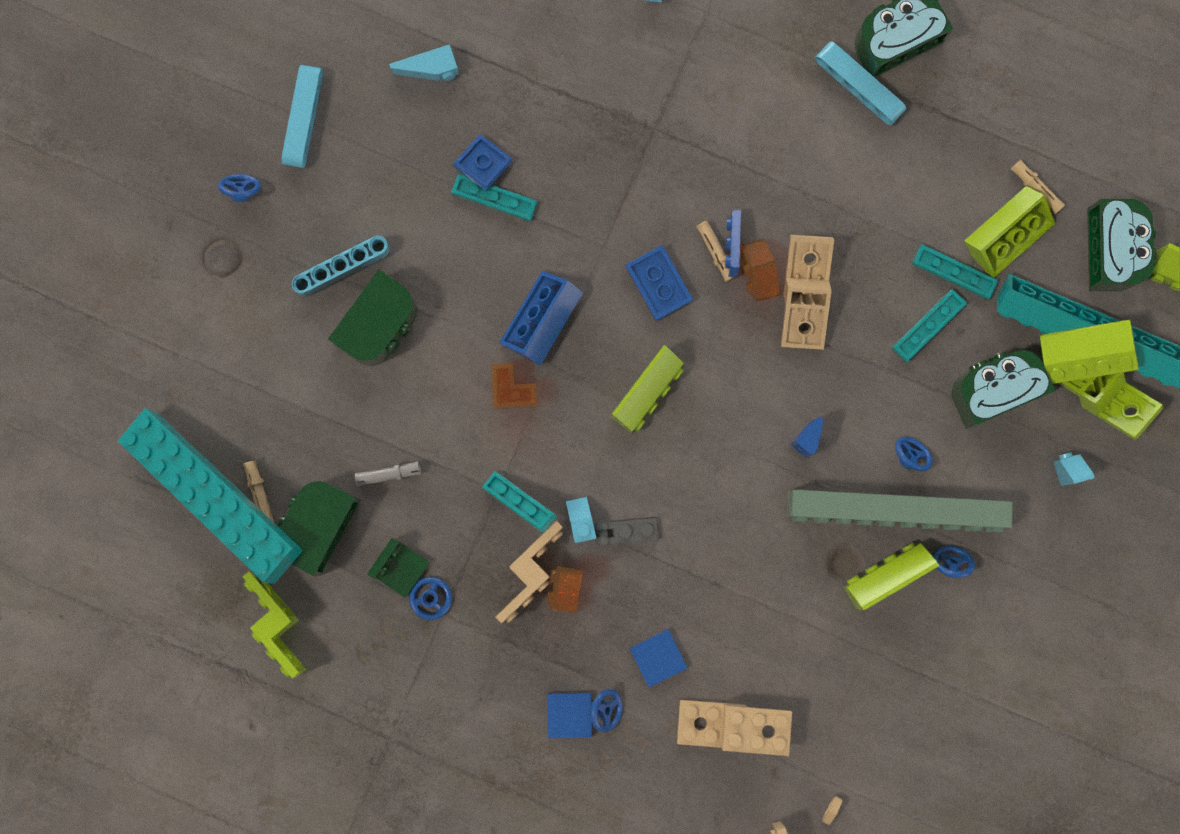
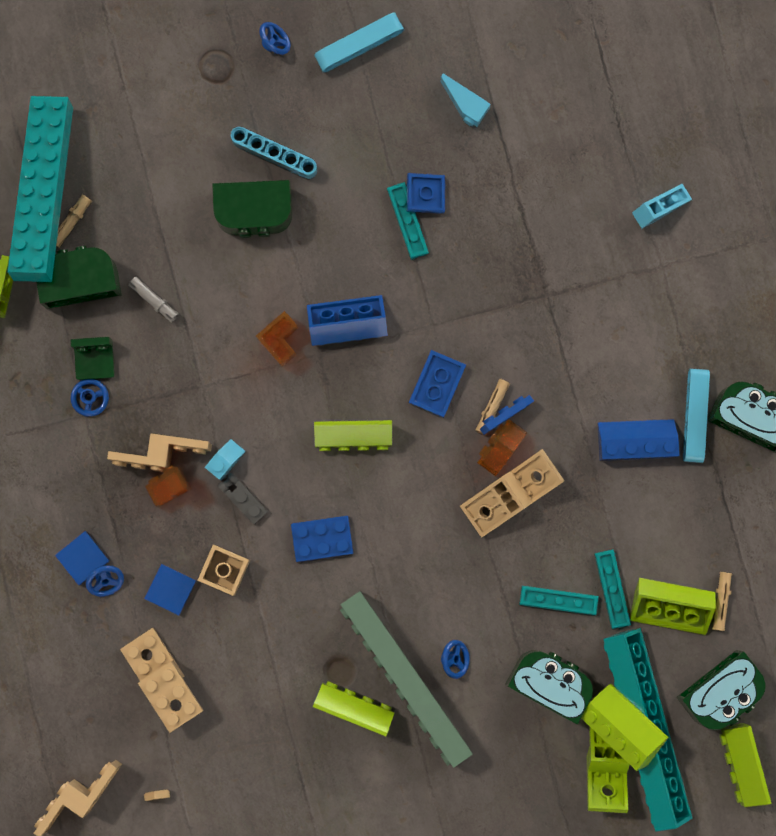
camera: 50 degrees right, 0 degrees up
teal tile [482,471,557,534] -> none
blue tile [790,417,823,458] -> none
blue piece [932,545,975,578] -> none
medium azure slope [1053,452,1095,486] -> none
none -> tan brick [197,545,250,596]
none -> blue plate [291,516,353,562]
none -> blue slope [597,419,679,461]

